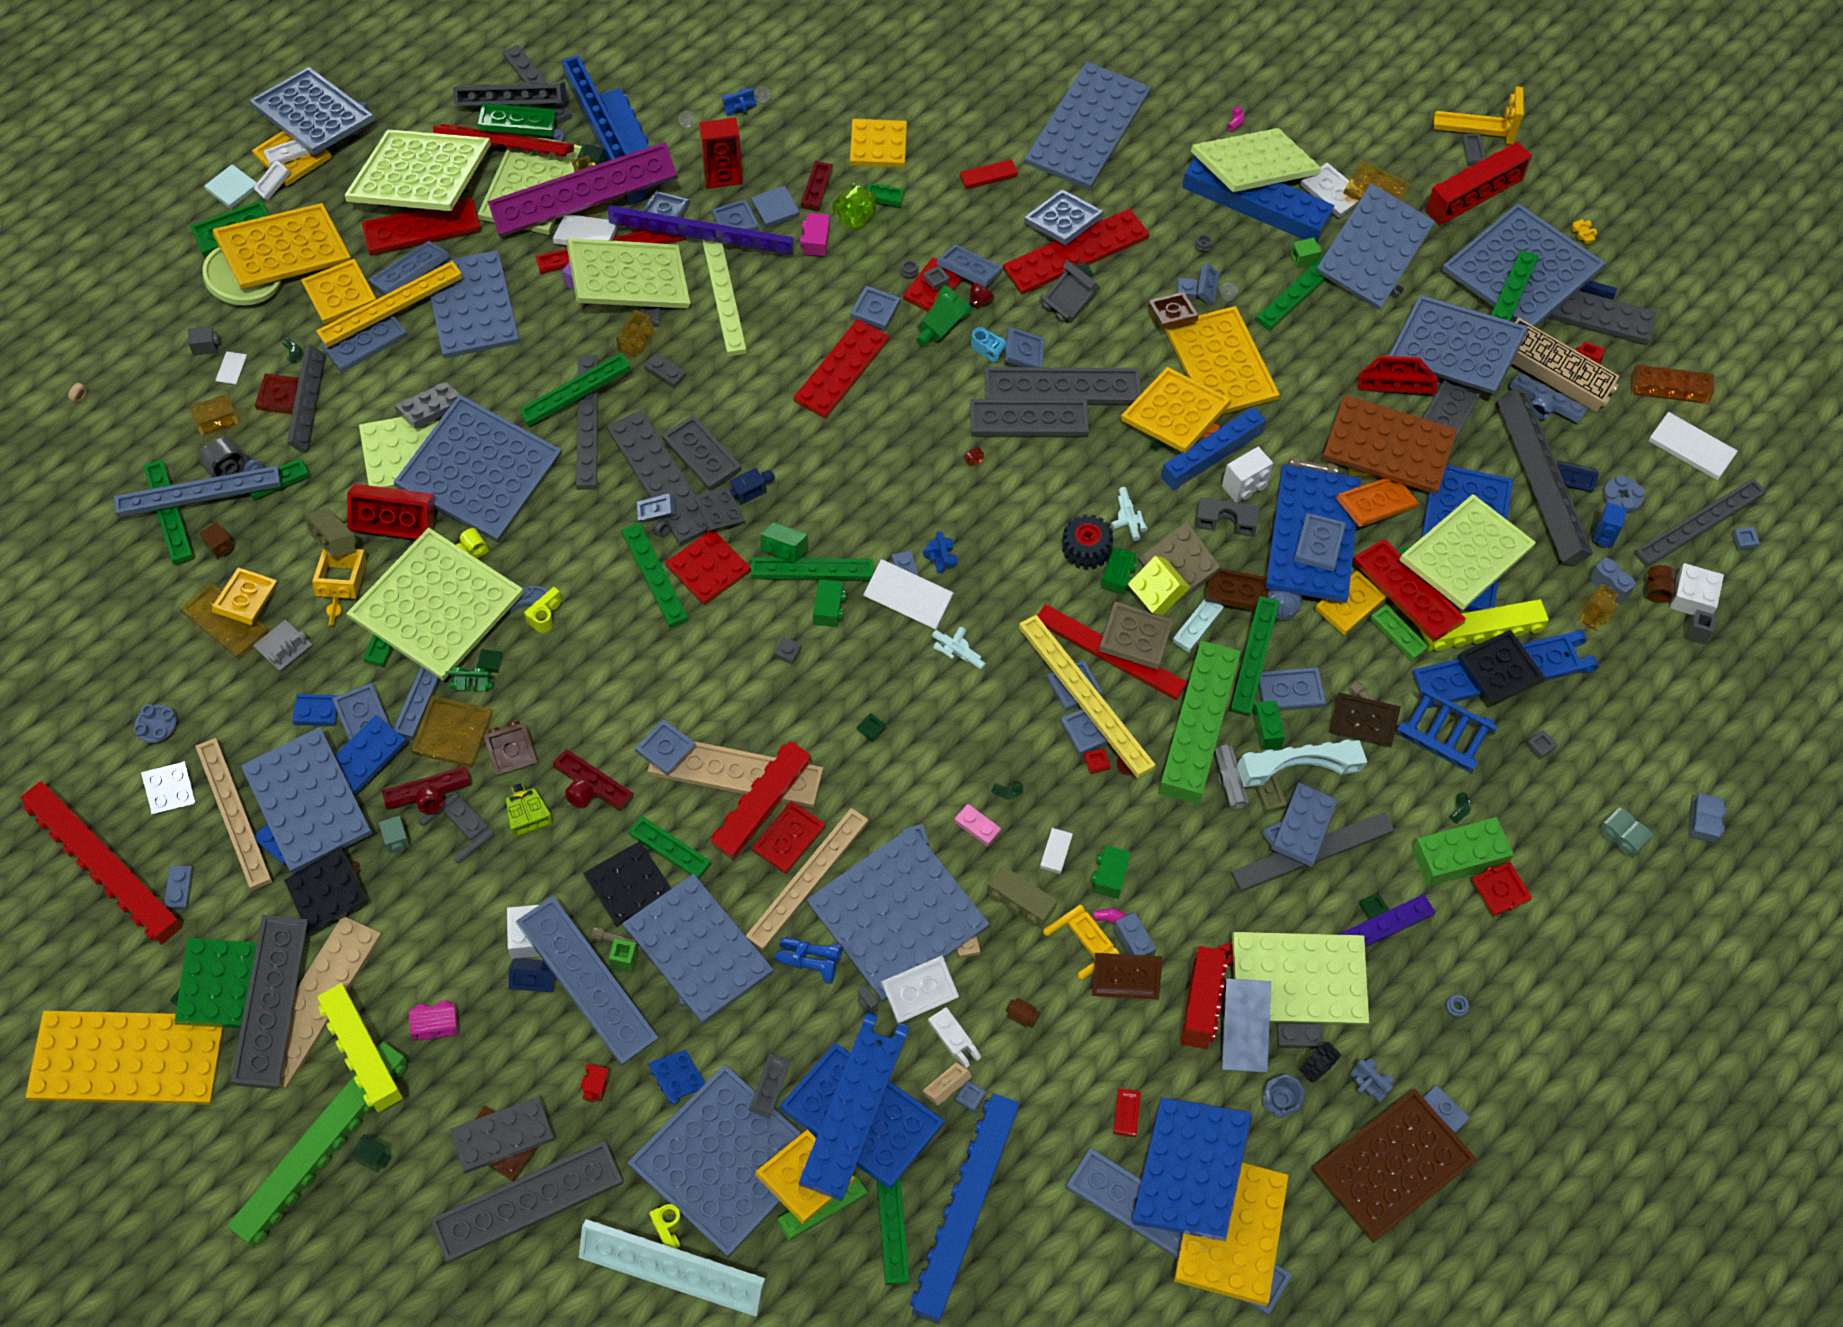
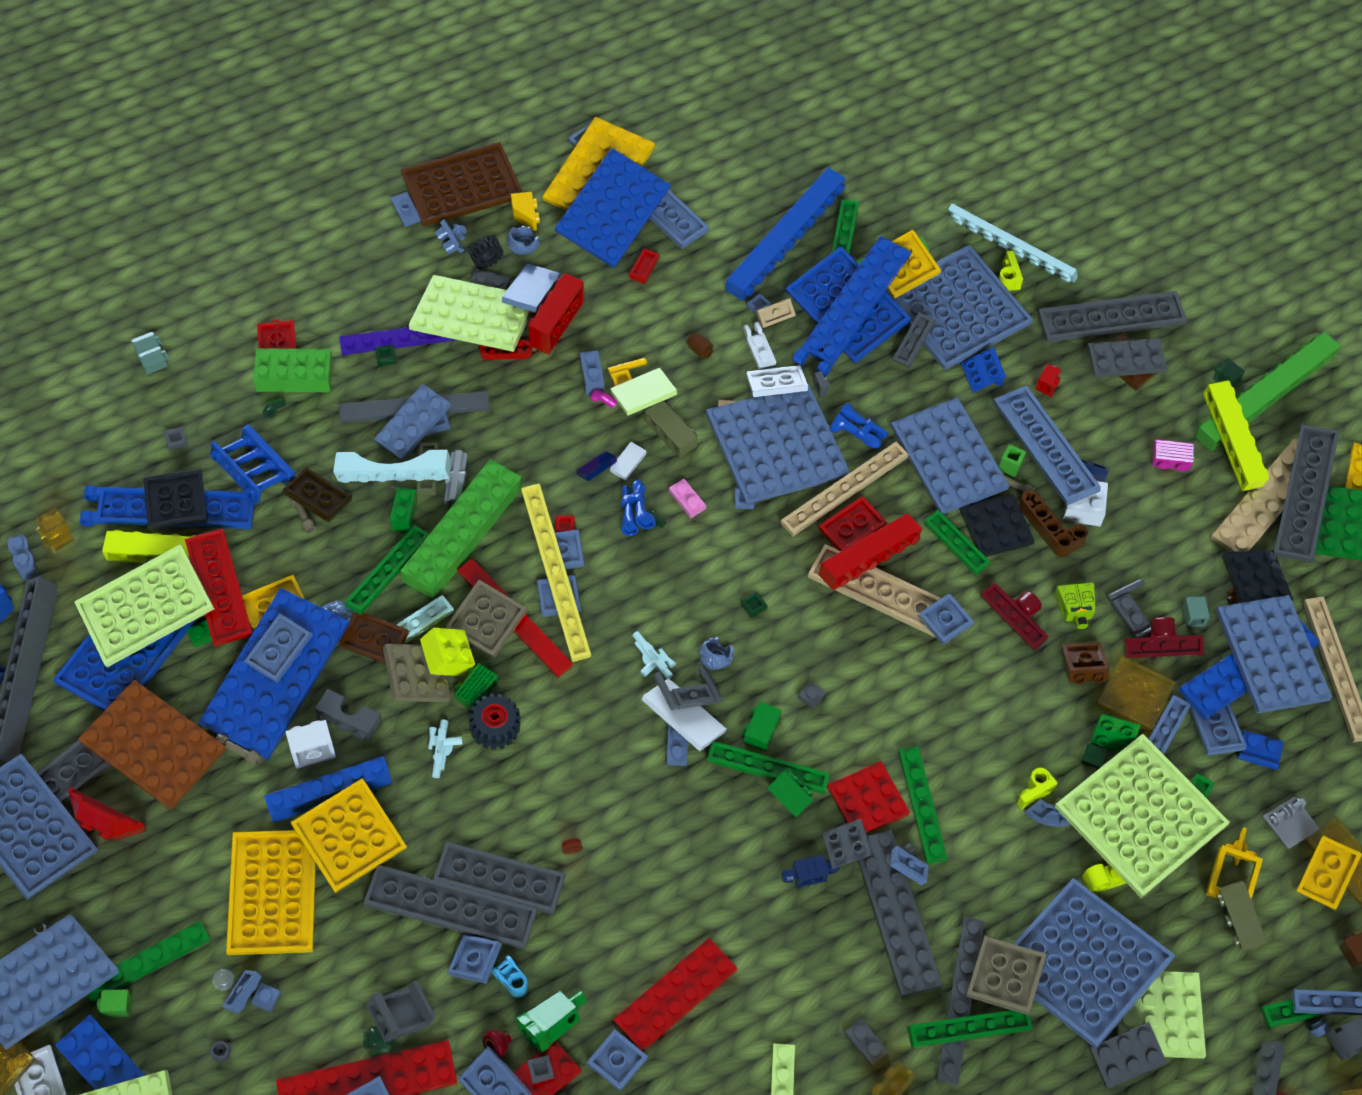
camera: 165 degrees left, 0 degrees up
red brick [347,484,434,539] -> none
dark grey plate [662,415,741,491] -> none
blue hips [923,532,958,573] -> none
green brick [1091,845,1131,899] -> none
reddish brown plate [1092,953,1163,1000] -> none
reddish brown plate [1148,292,1198,330] -> none
sand blue tile [1258,667,1326,711] -> none
orange tile [1336,479,1419,527] -> none
bright green plate [1370,605,1429,662] -> none
sand blue plate [1446,995,1469,1017] -> none
sand blue brick [1689,793,1727,843] -> none
none -> yellow slope [511,192,540,231]
none -> clear blue tile [576,451,617,481]
none -> yellowish green tile [610,368,677,416]
none -> blue piece [621,480,656,536]
none -> dark grey plate [654,666,723,711]
none -> sand blue hair [699,637,734,670]
none -> dark tan plate [967,936,1047,1016]
none -> reddish brown beam [1019,490,1088,557]

